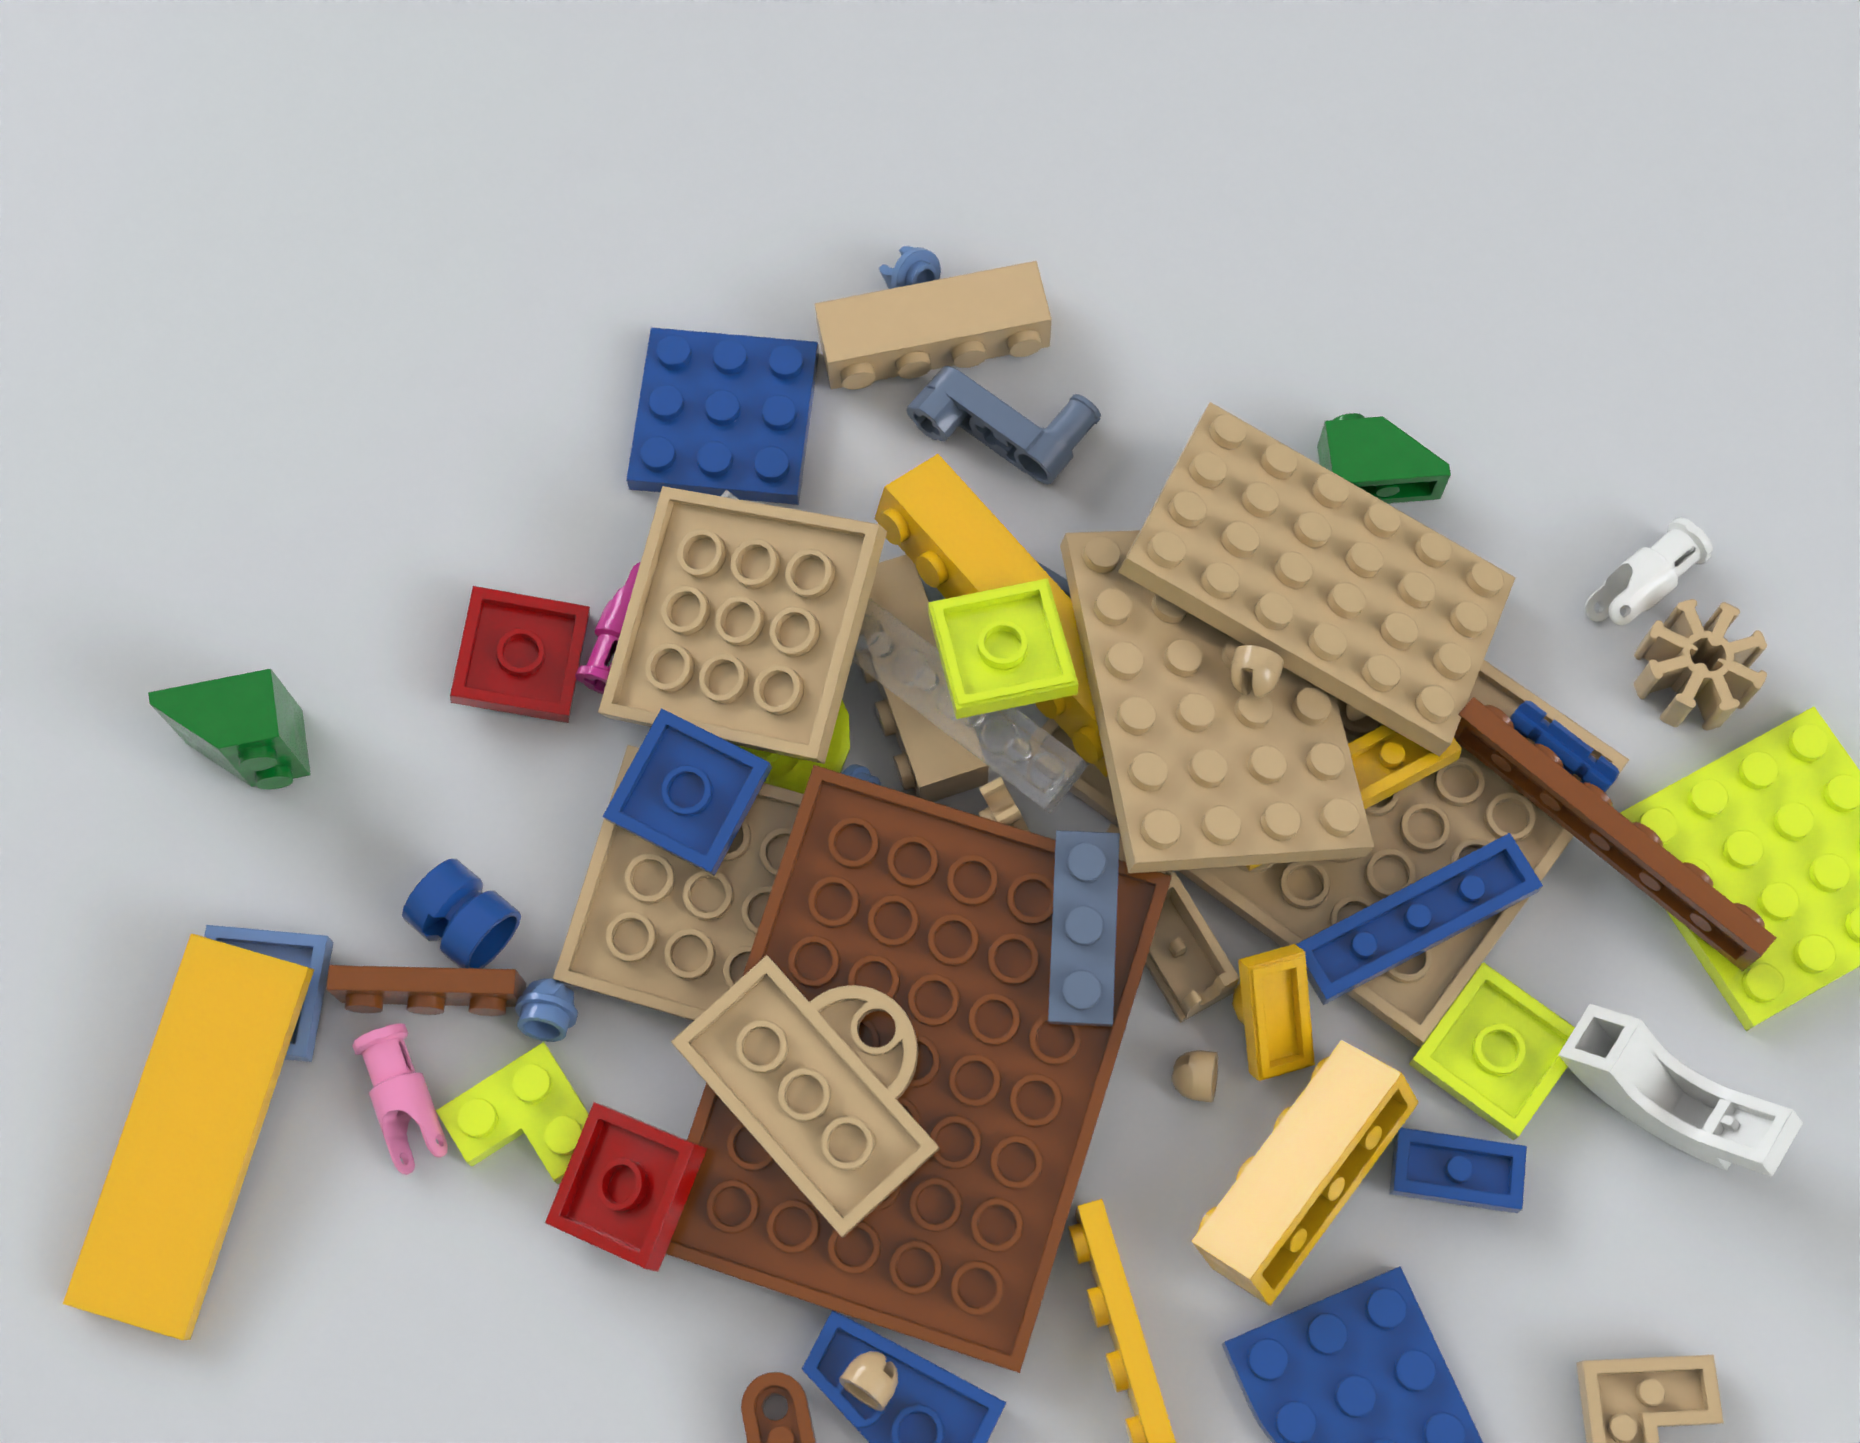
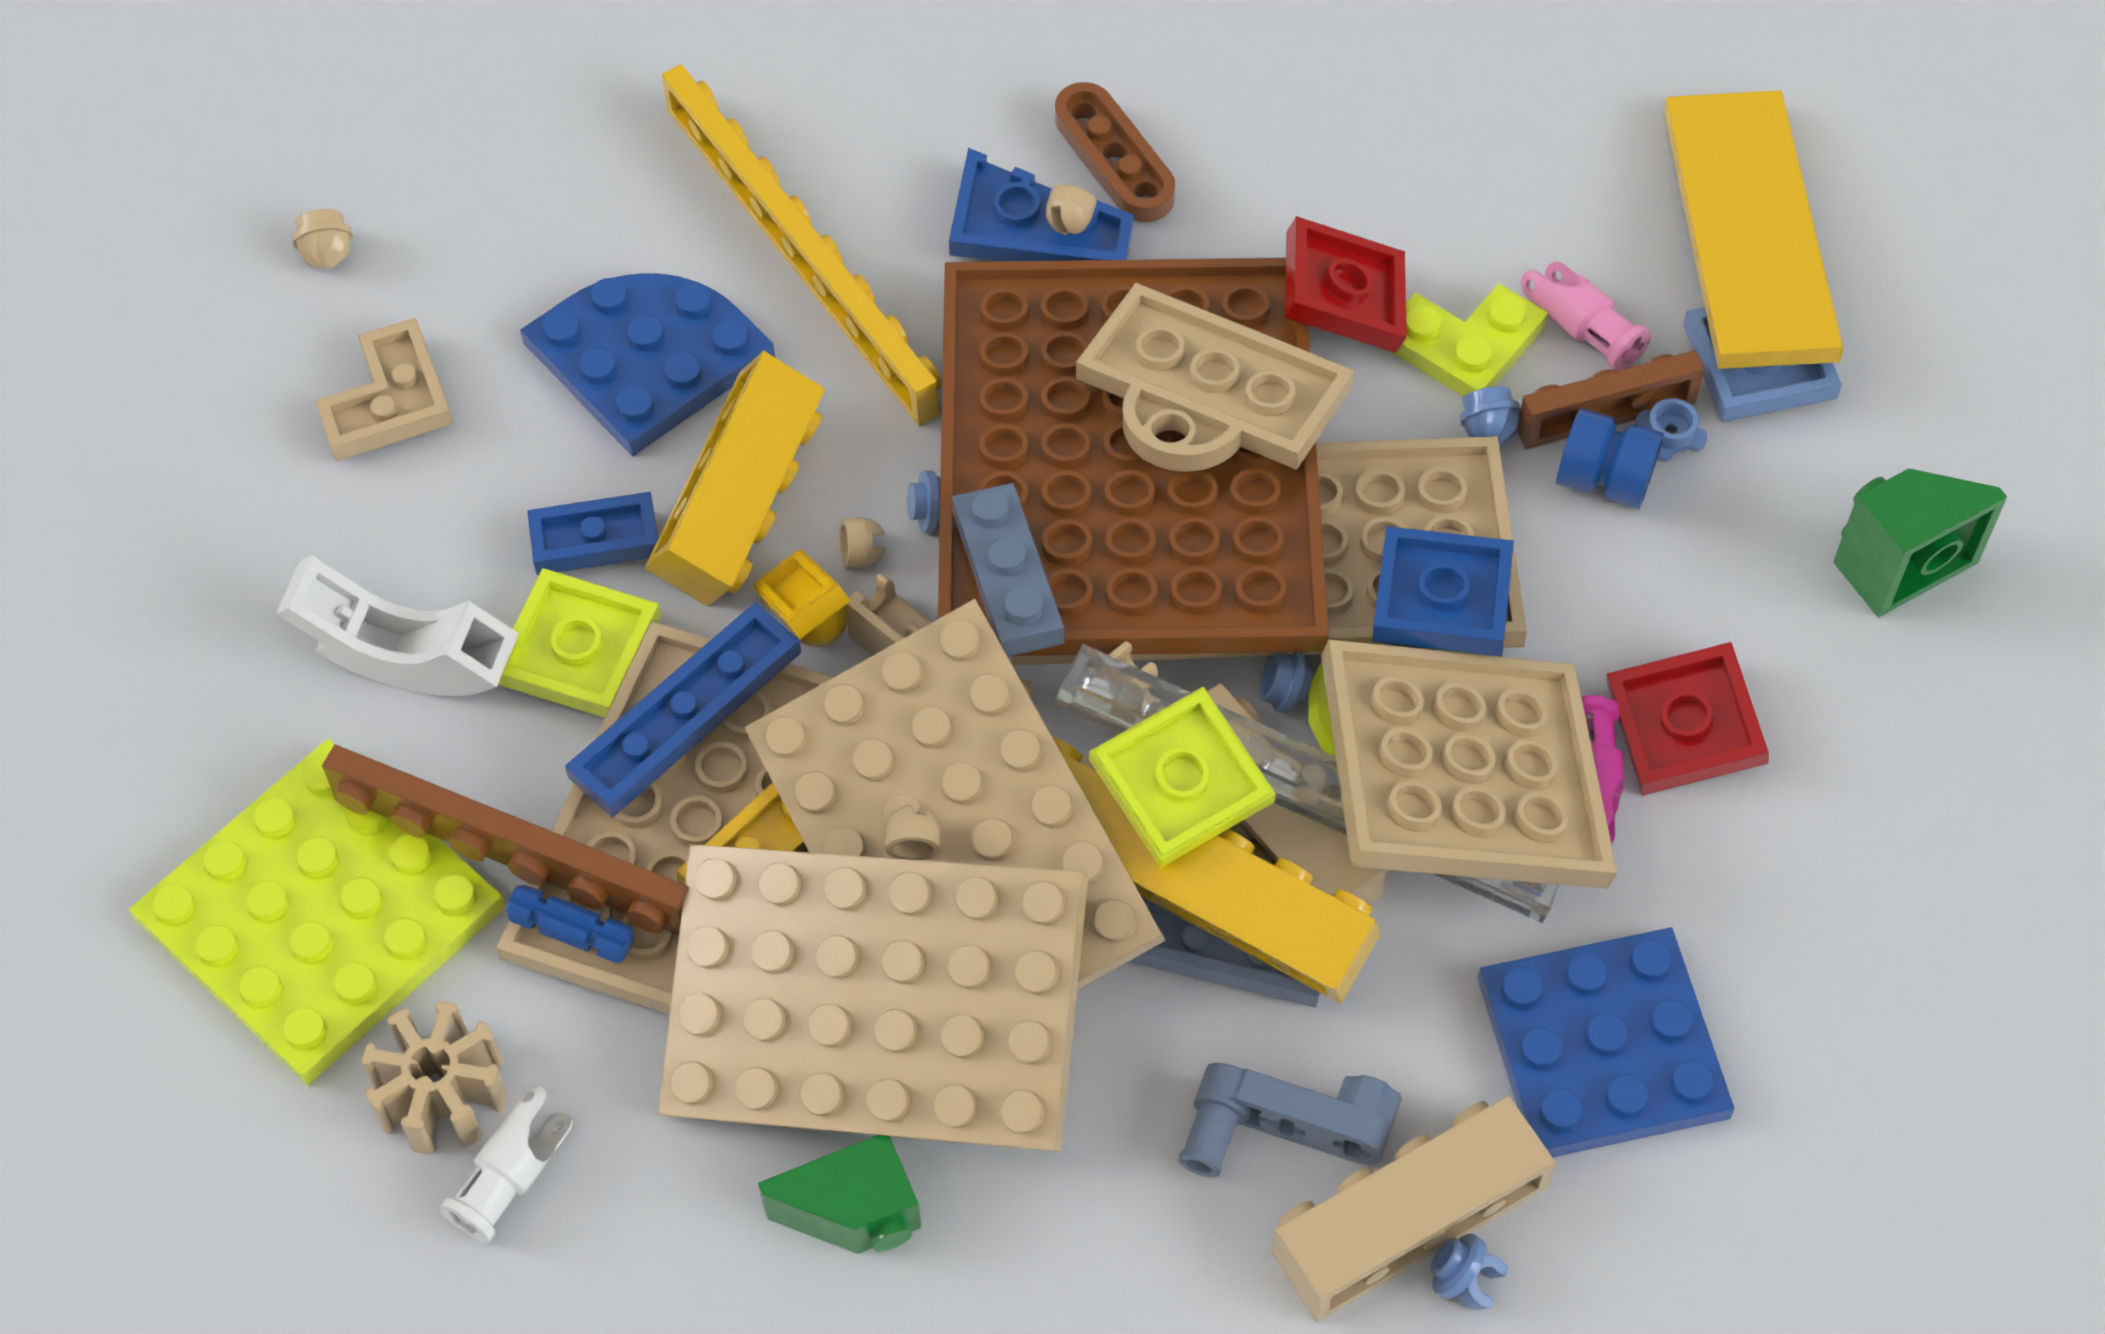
camera: 160 degrees right, 10 degrees down
none -> medium blue plate [907,470,941,532]
none -> medium blue plate [1635,398,1707,462]

